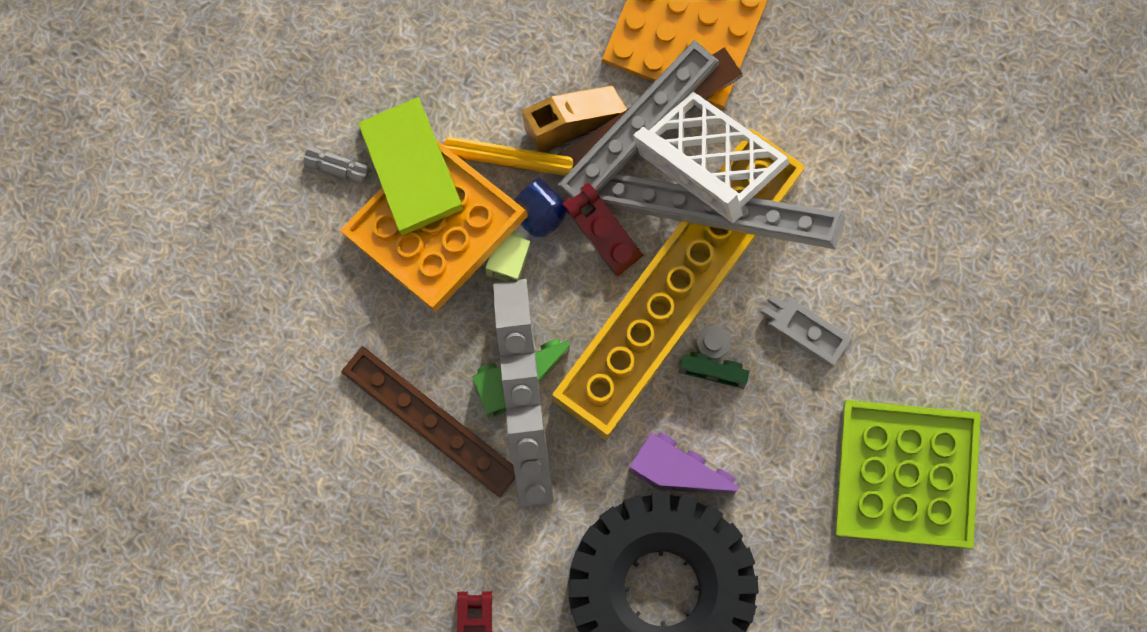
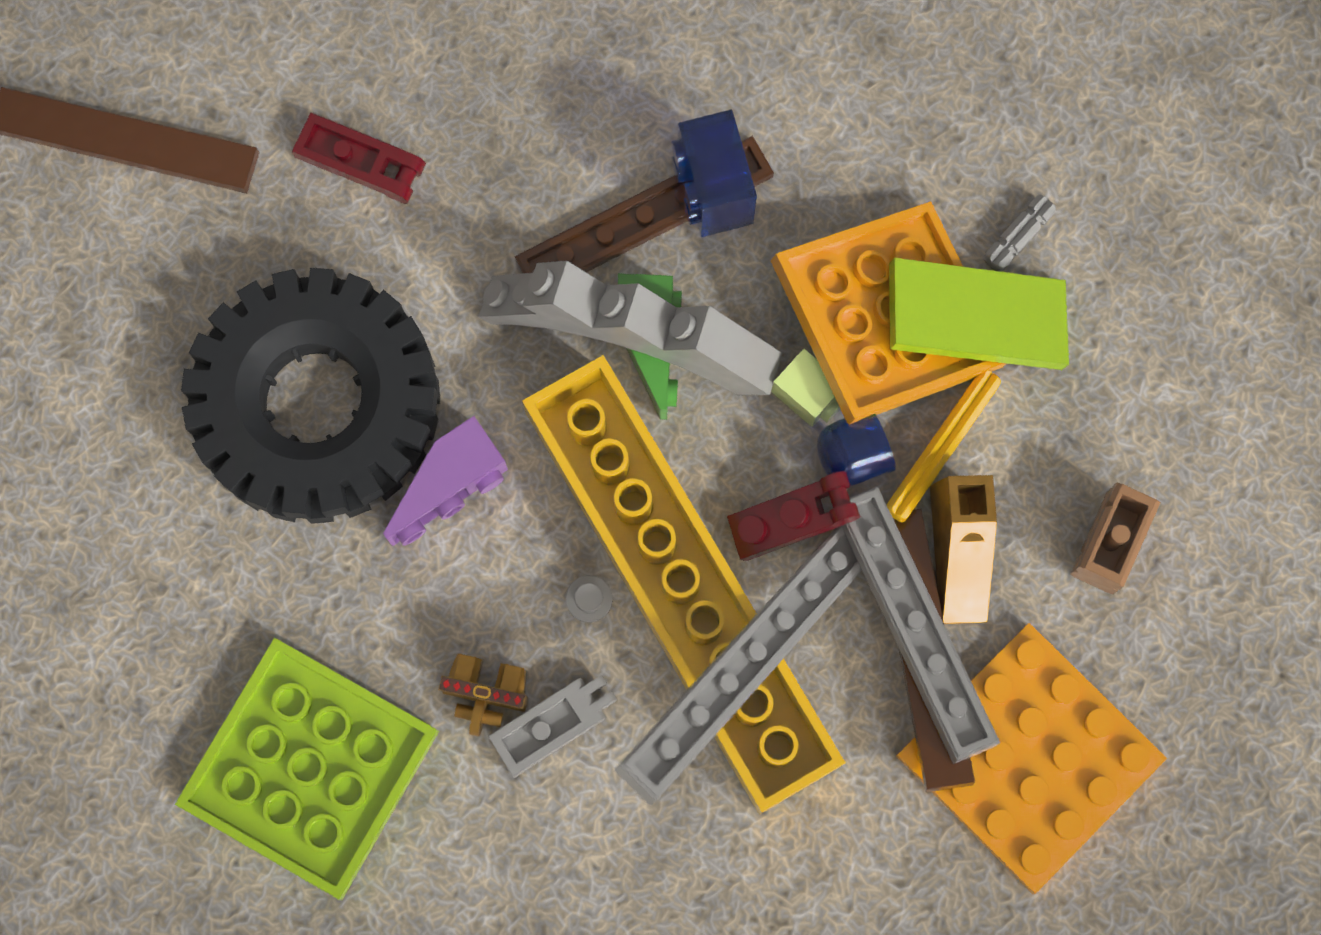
camera: 120 degrees right, 0 degrees up
white fence [633,92,789,223] -> none
dark green plate [678,352,750,389] -> none
none -> pearl gold hips [438,653,528,737]
none -> clear blue brick [671,109,757,238]
none -> medium nougat brick [1070,482,1161,594]

